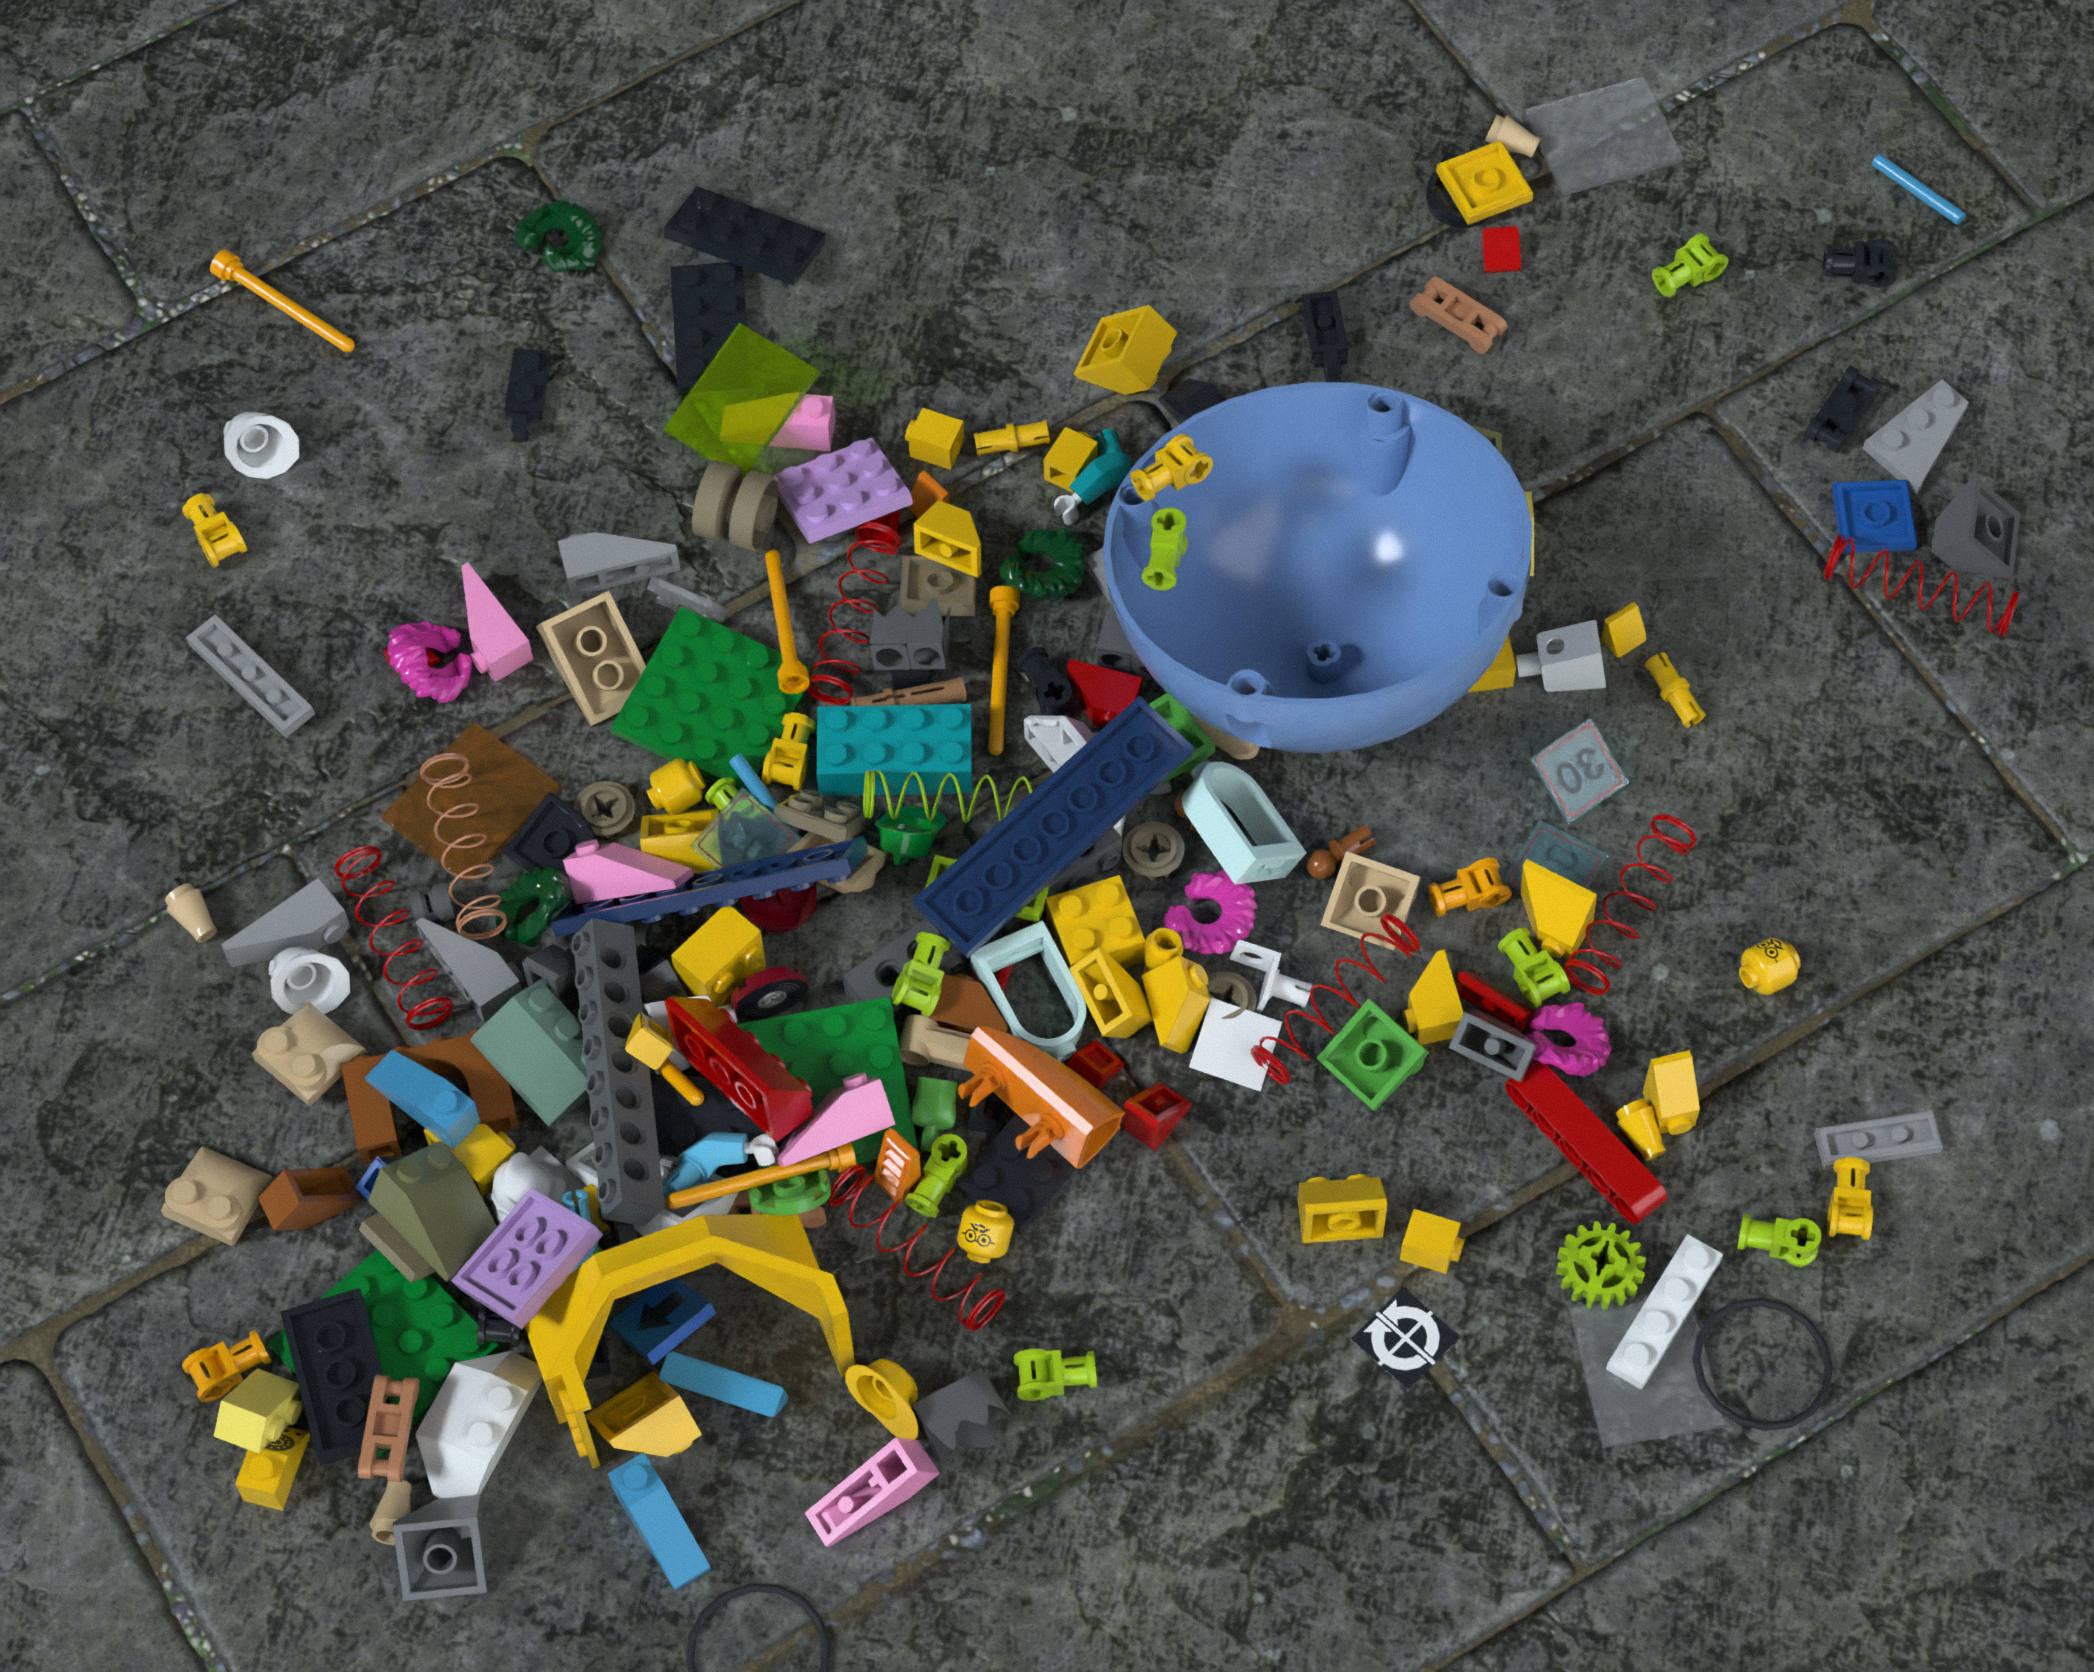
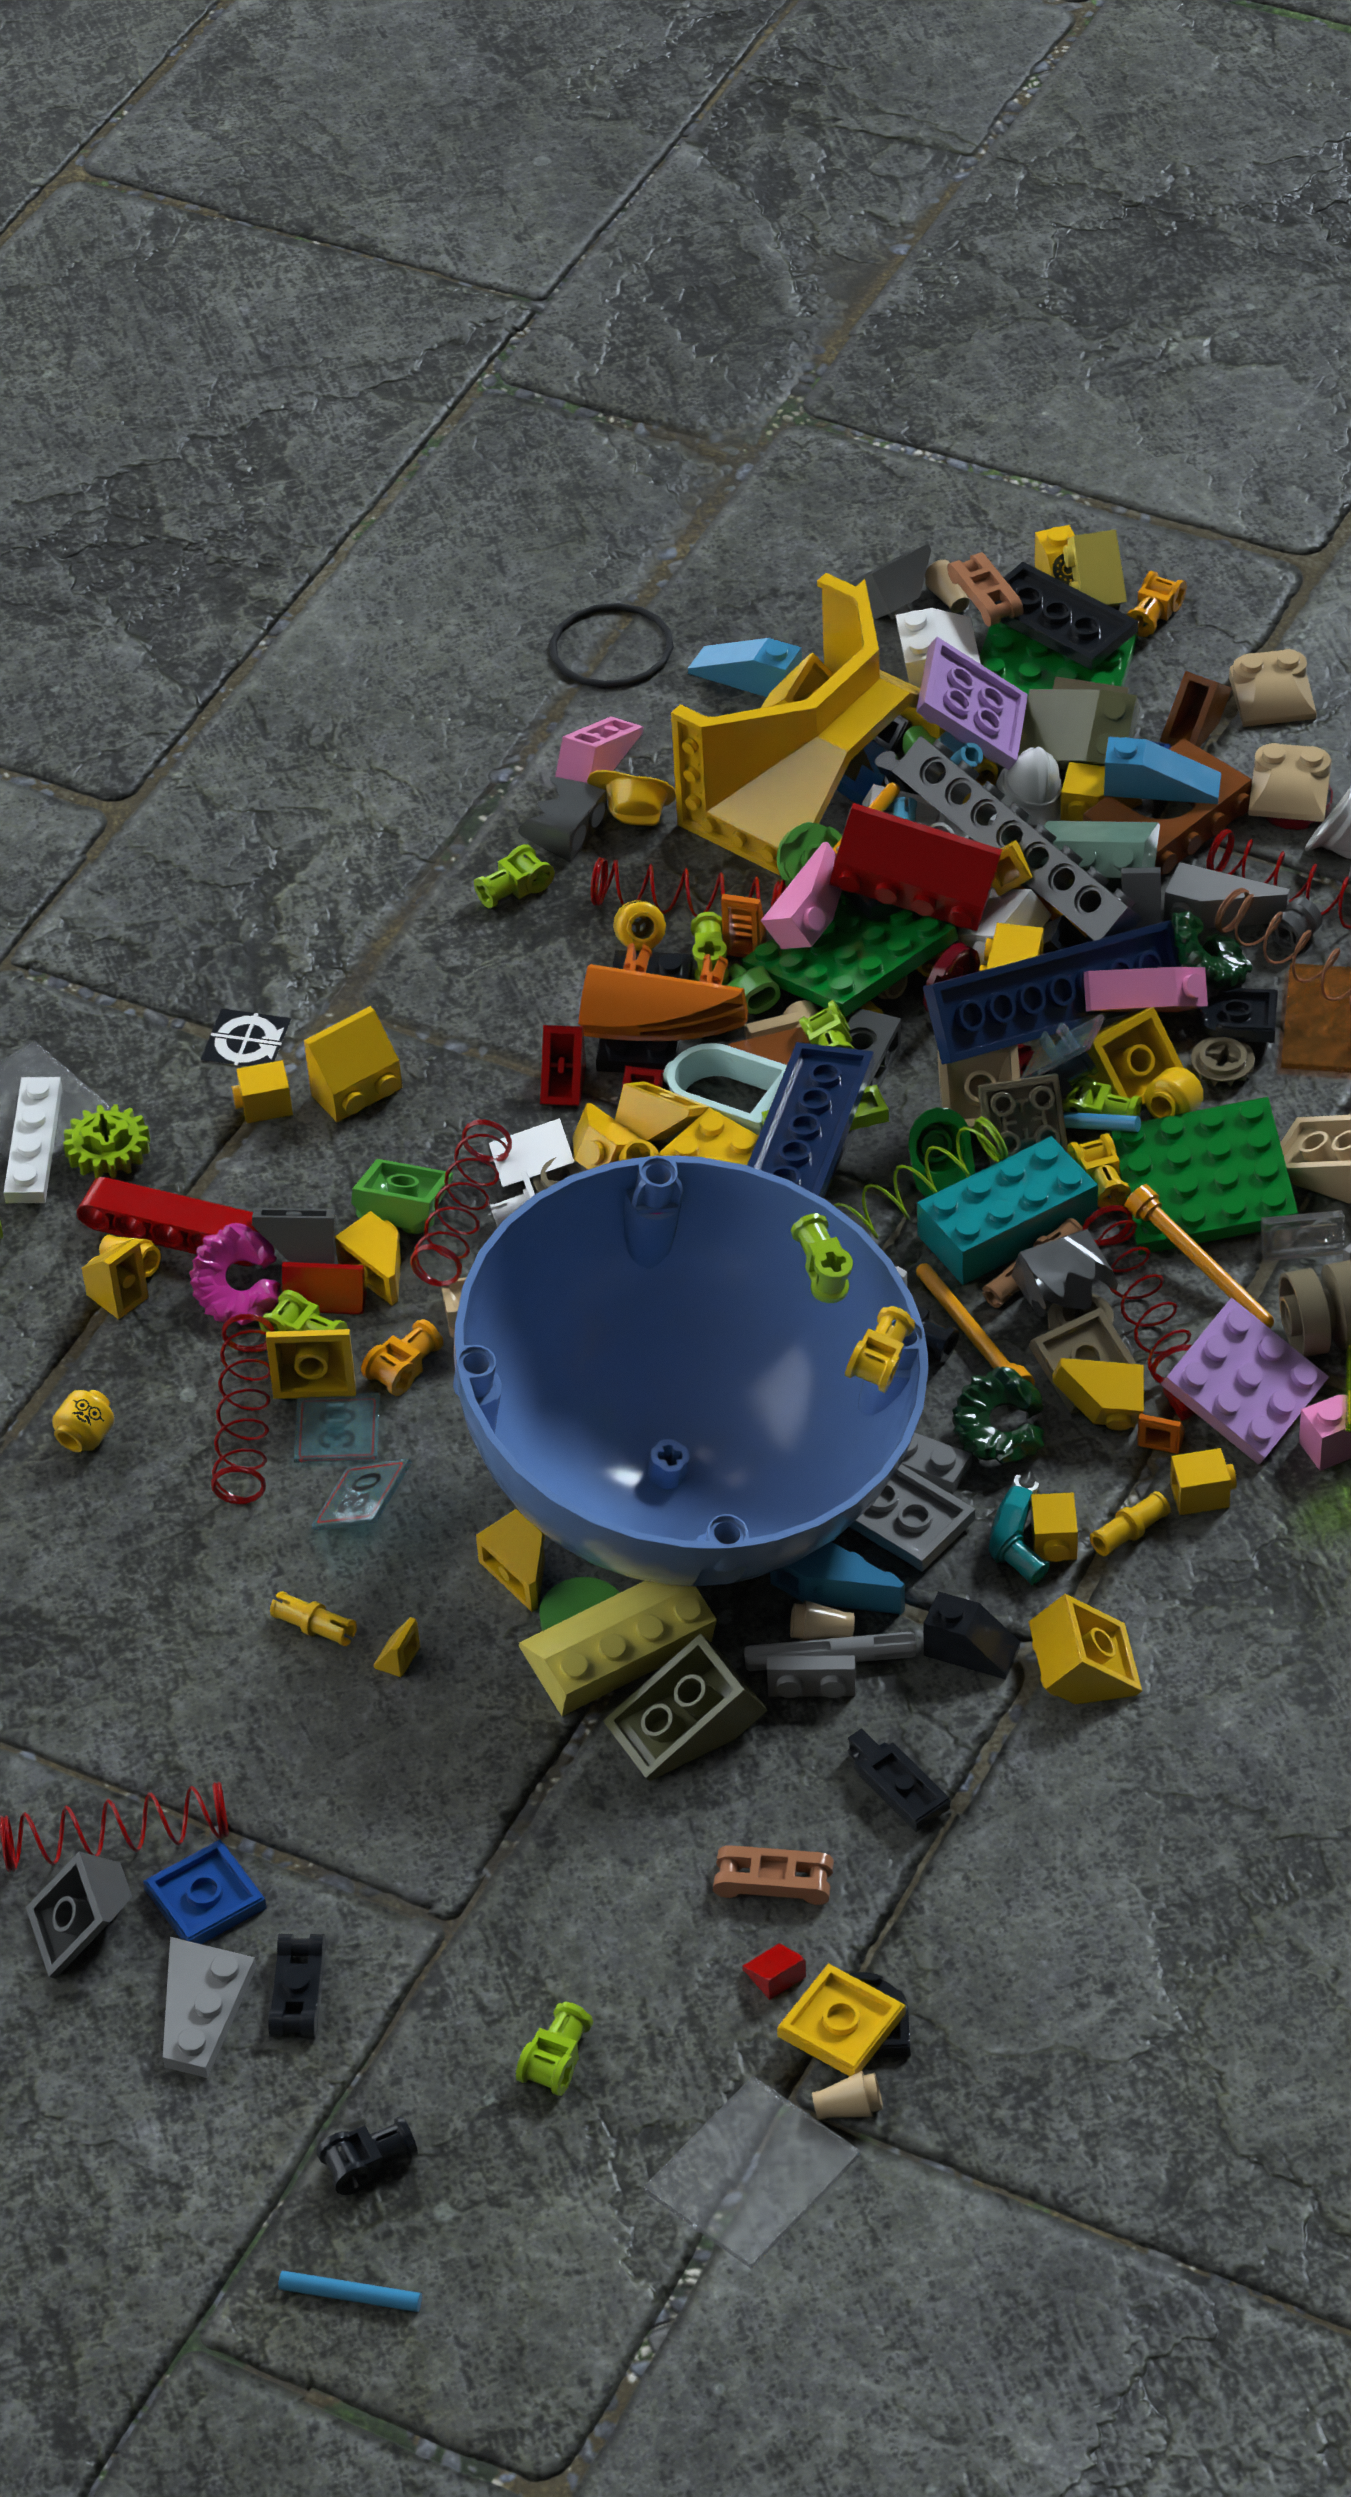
camera: 150 degrees right, 15 degrees down
white torso [1516,620,1606,692] -> none

